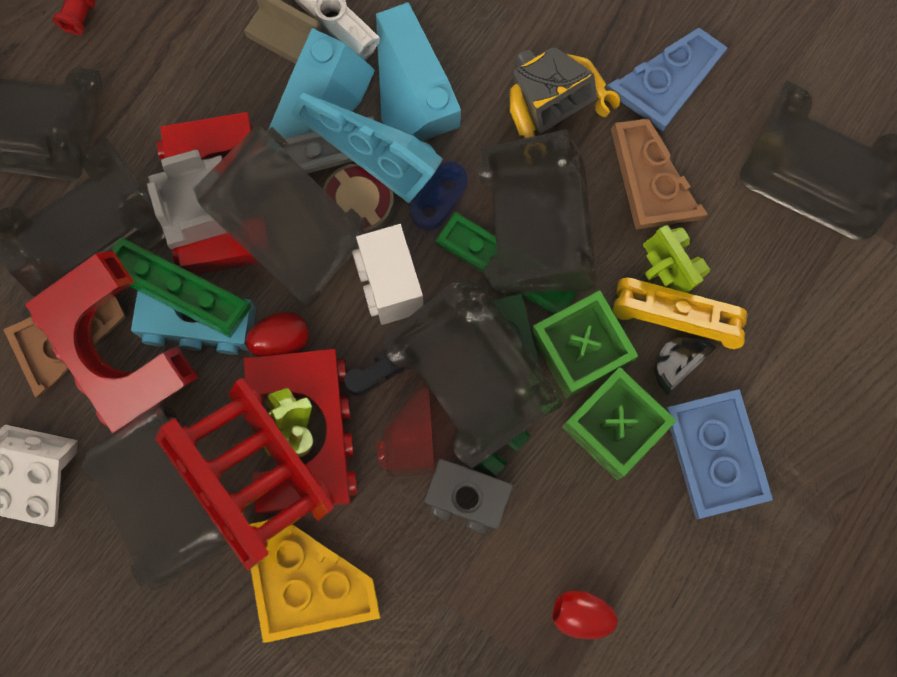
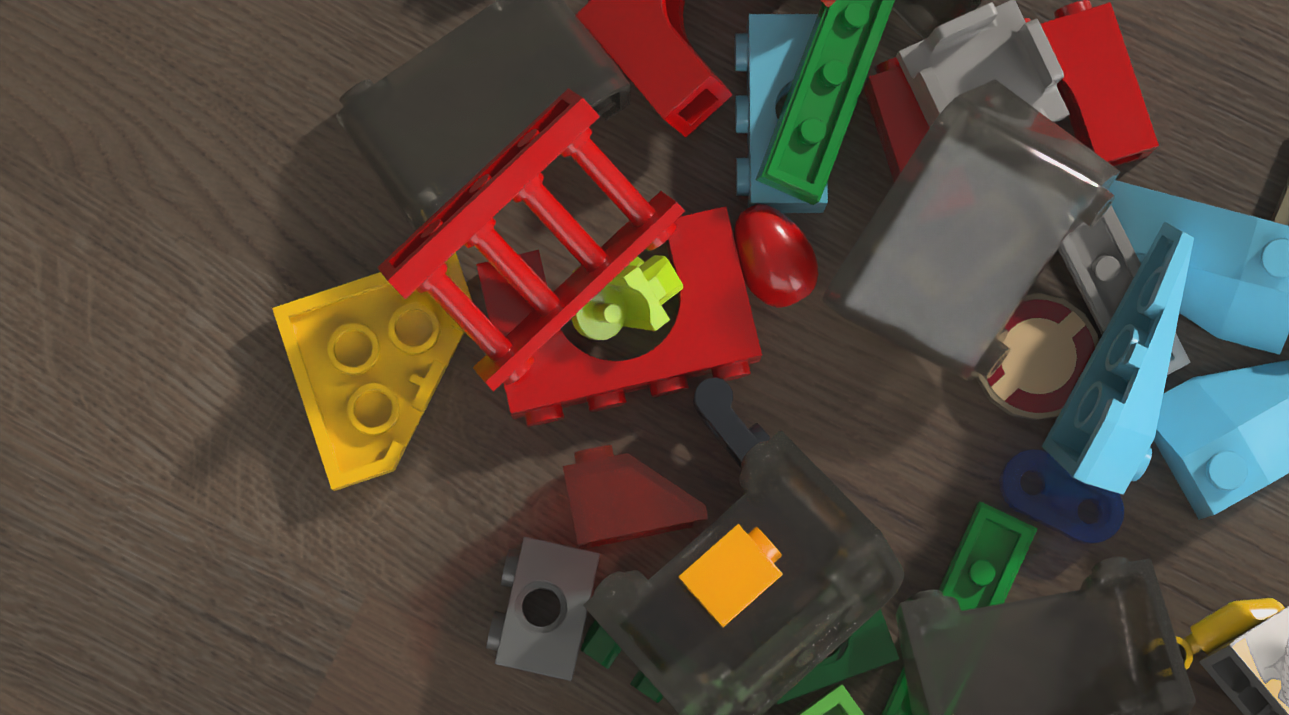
camera: 80 degrees right, 5 degrees up
white brick [352,224,424,325] -> none
none -> light orange brick [678,524,783,628]

